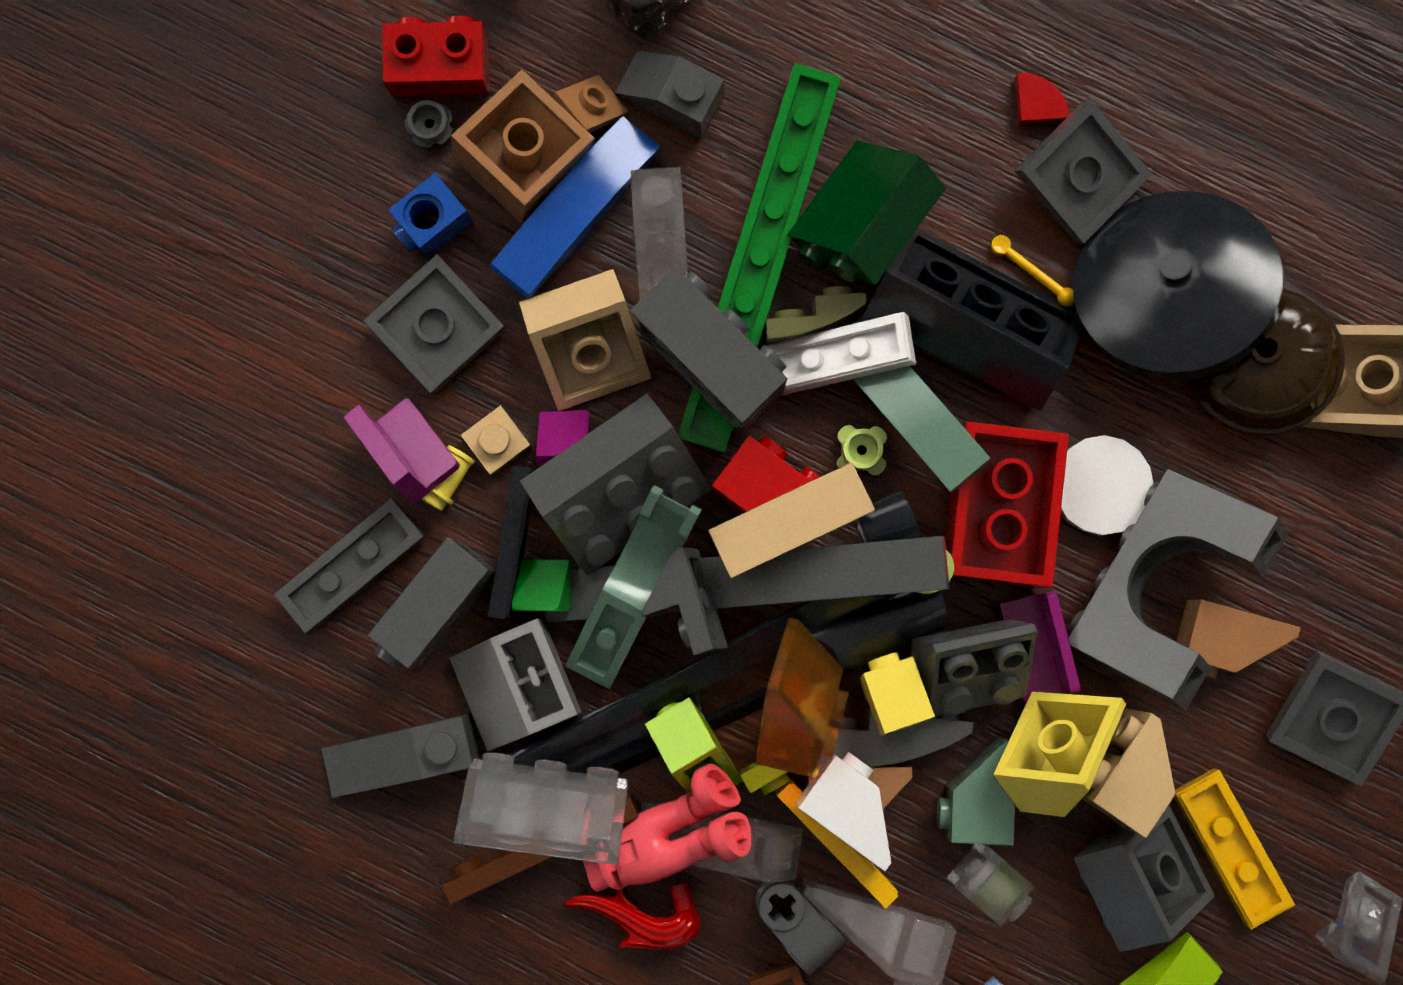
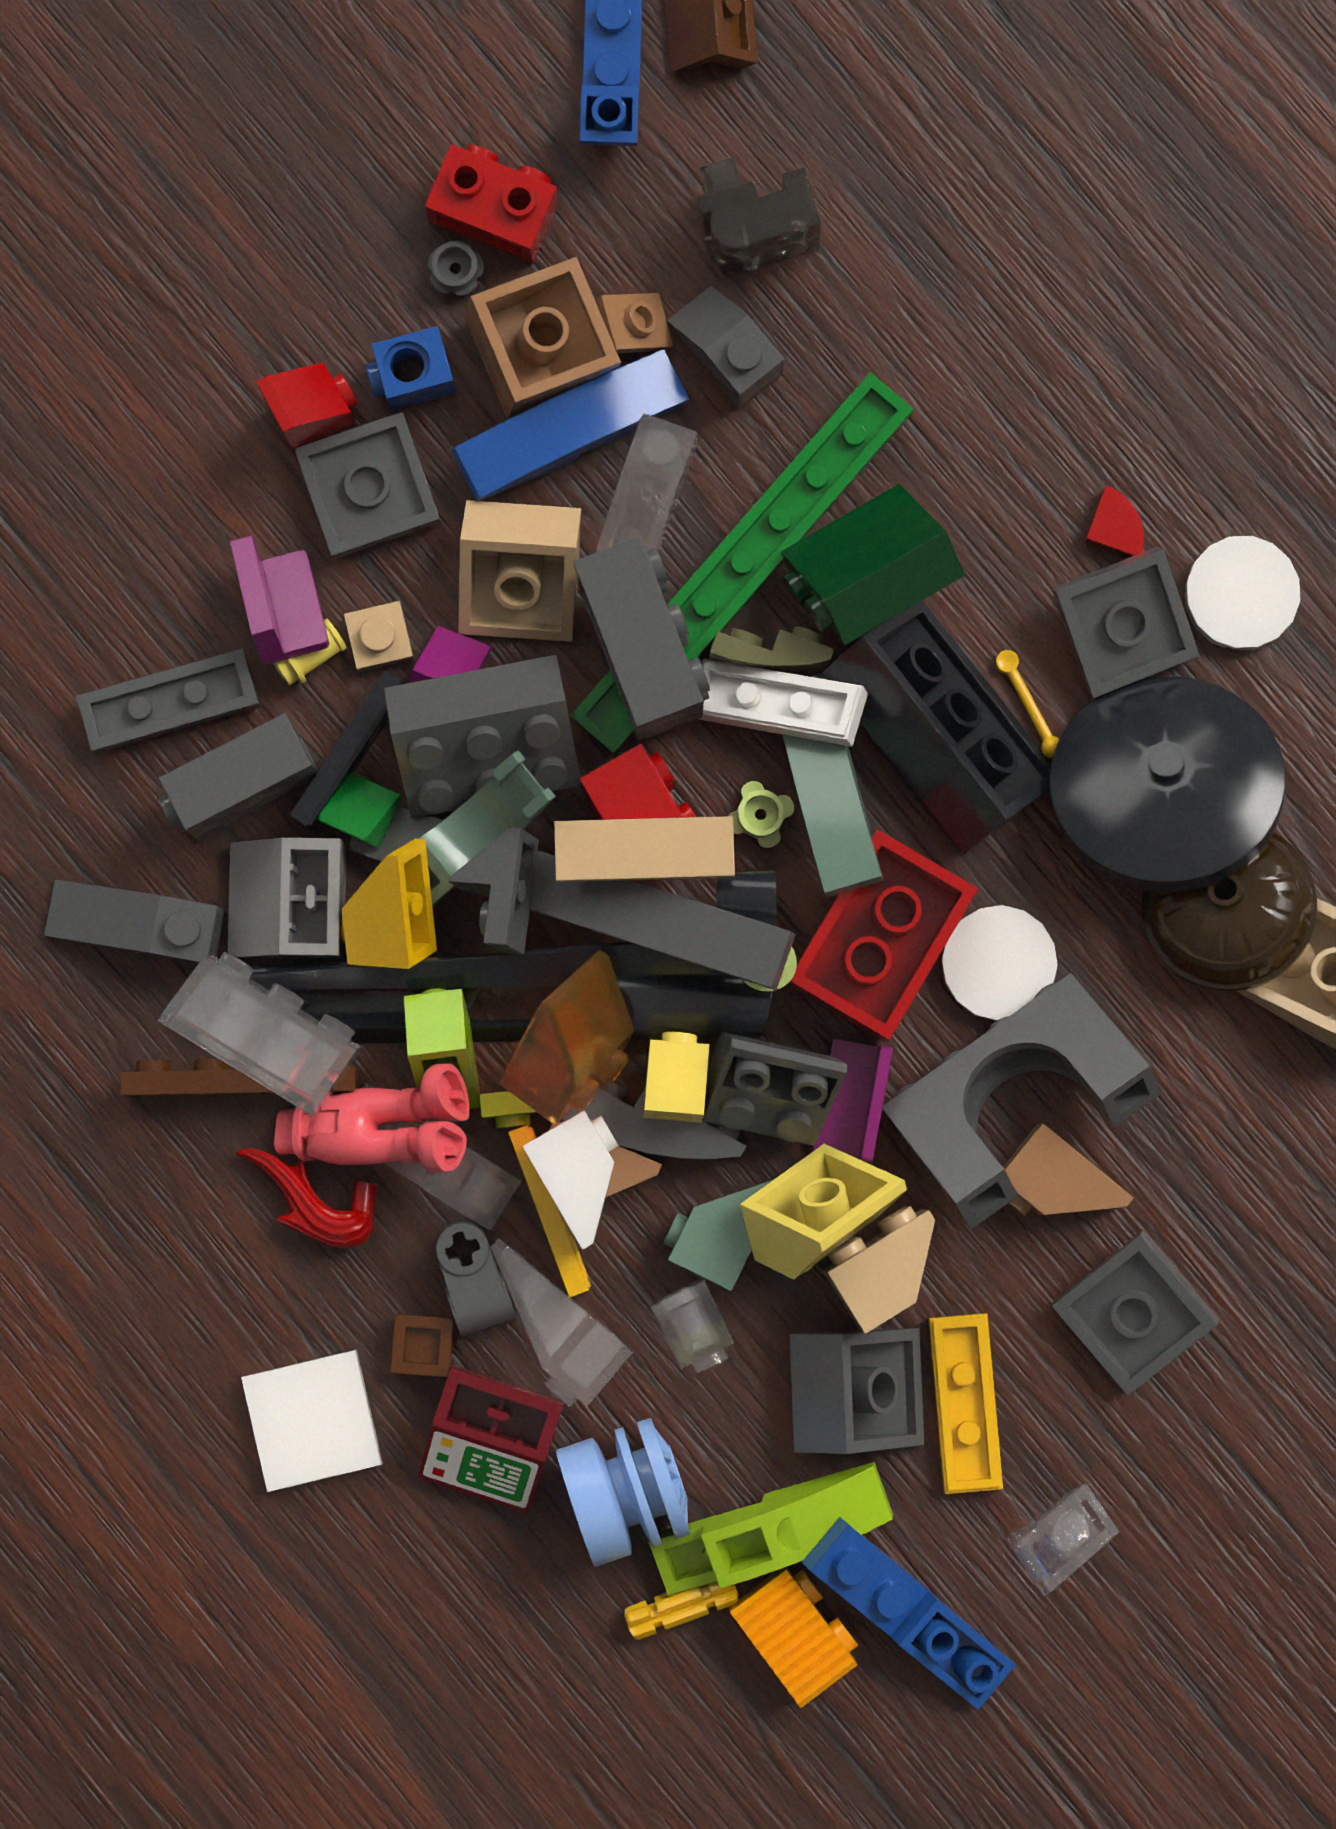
camera: 20 degrees right, 0 degrees up
none -> red slope [256,362,358,457]
none -> yellow slope [340,838,437,969]
none -> white tile [1184,536,1300,651]

